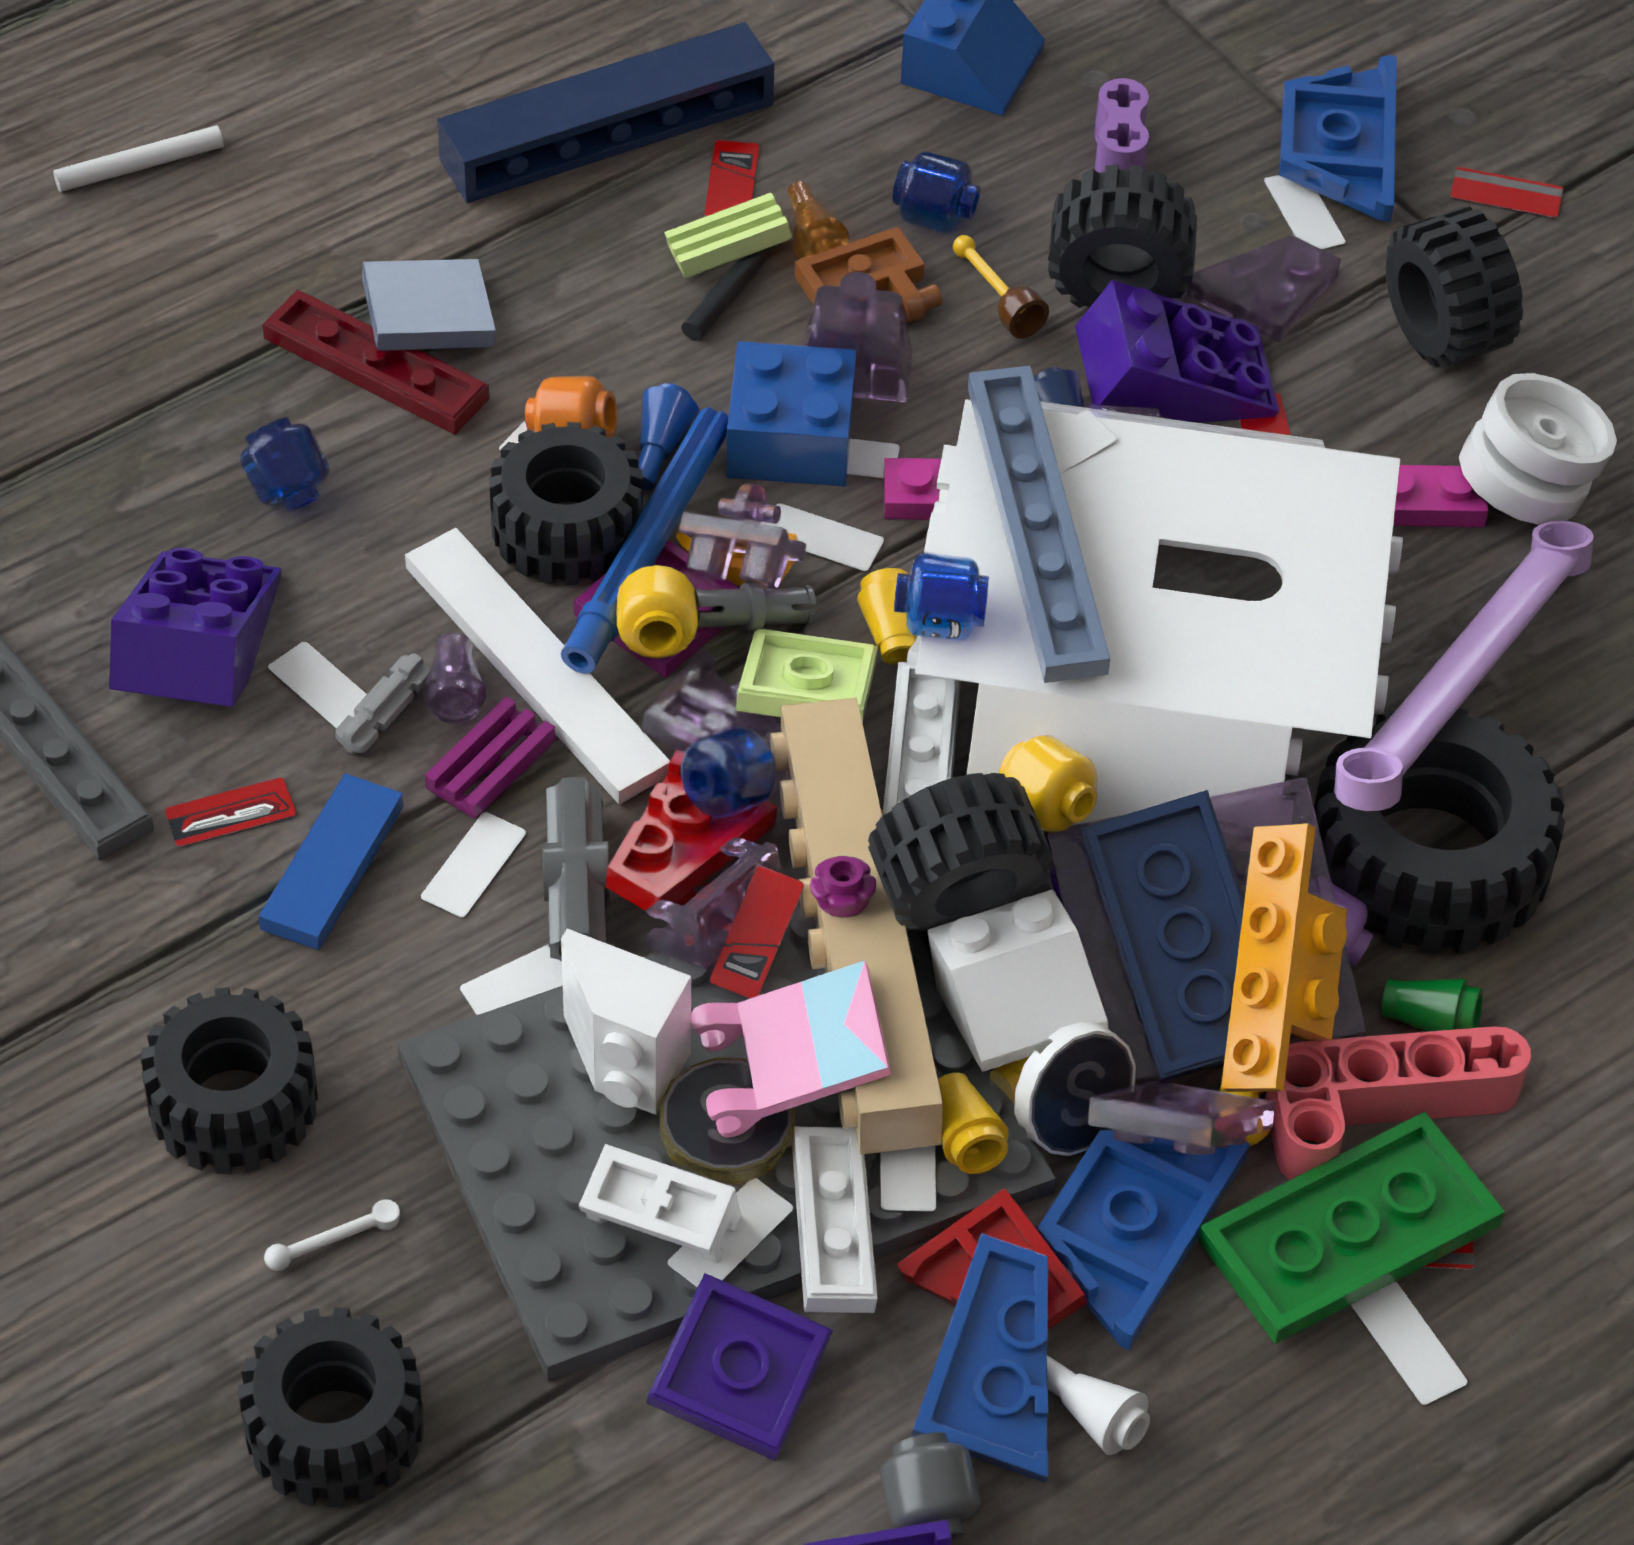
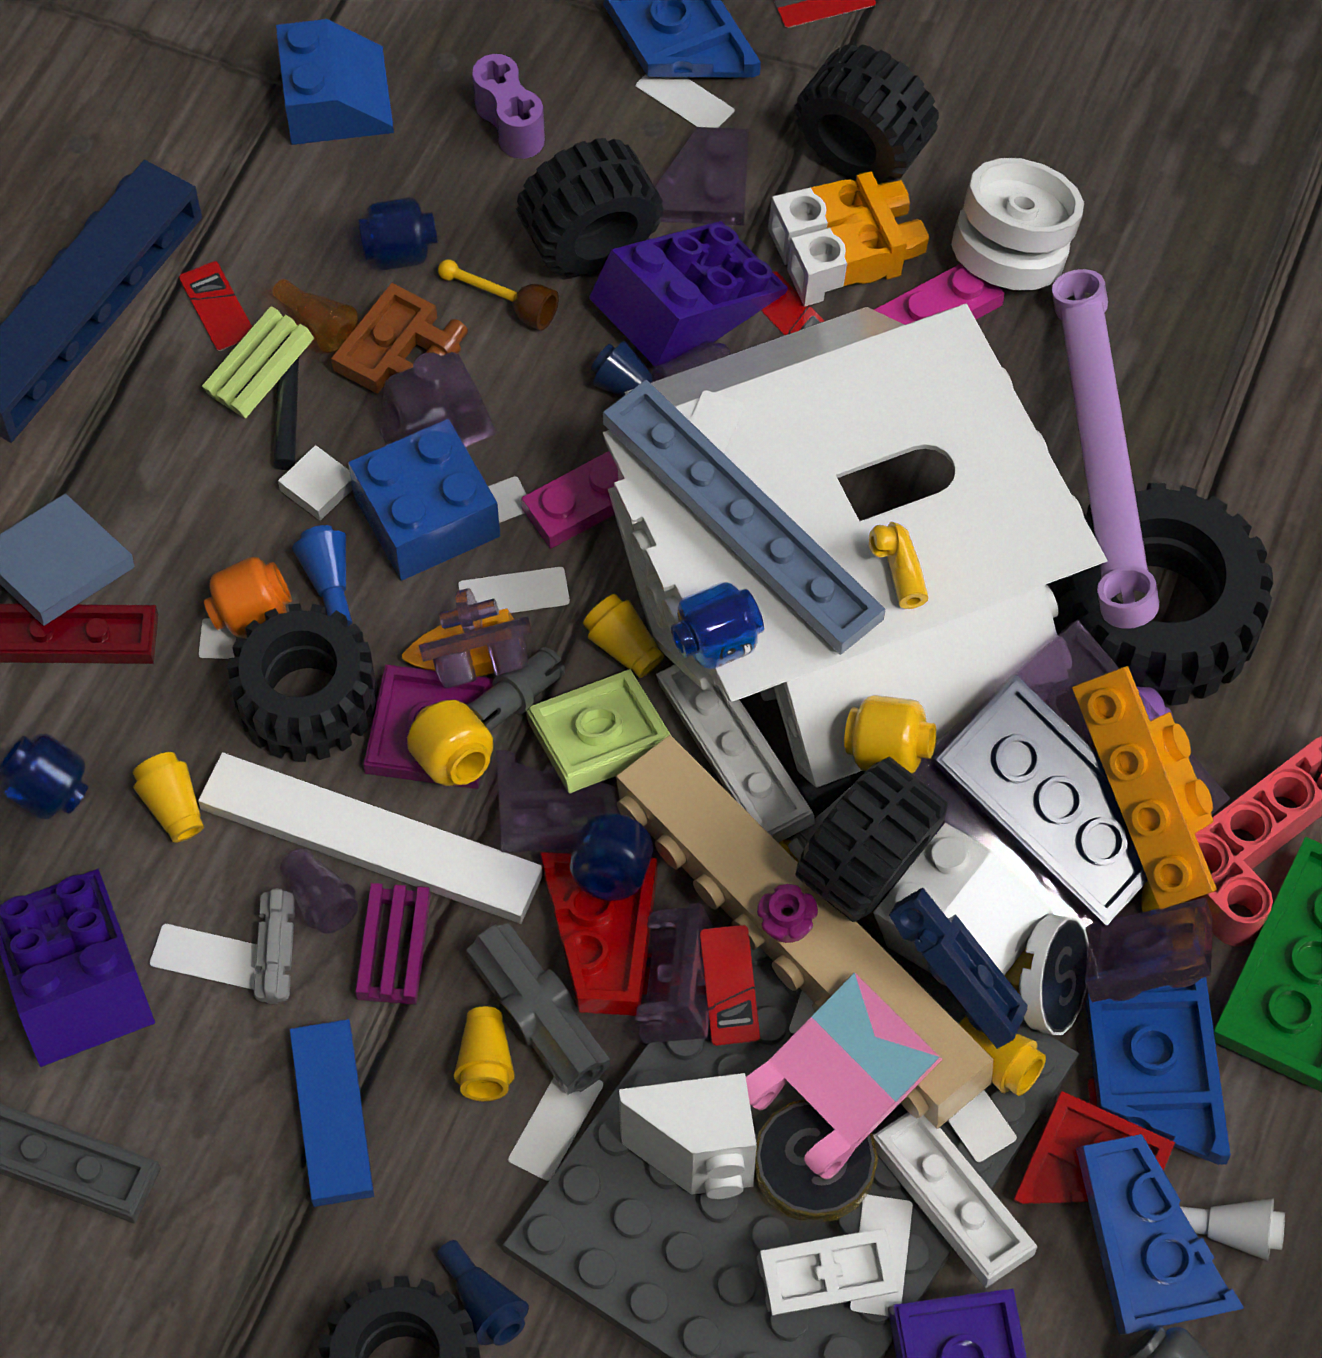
camera: 30 degrees left, 10 degrees up
sticker [165,777,296,847] -> none
white sticker [421,812,526,917] -> none
blue axle [561,407,728,673] -> none
green cone [1381,978,1483,1032] -> none
none -> yellow cone [133,752,204,843]
none -> white tile [278,445,353,521]
none -> dark blue cone [437,1240,529,1346]
none -> yellow cone [454,1006,515,1101]
none -> hips [768,171,929,307]
none -> yellow arm [869,522,929,609]
none -> dark blue hinge [889,887,1028,1049]

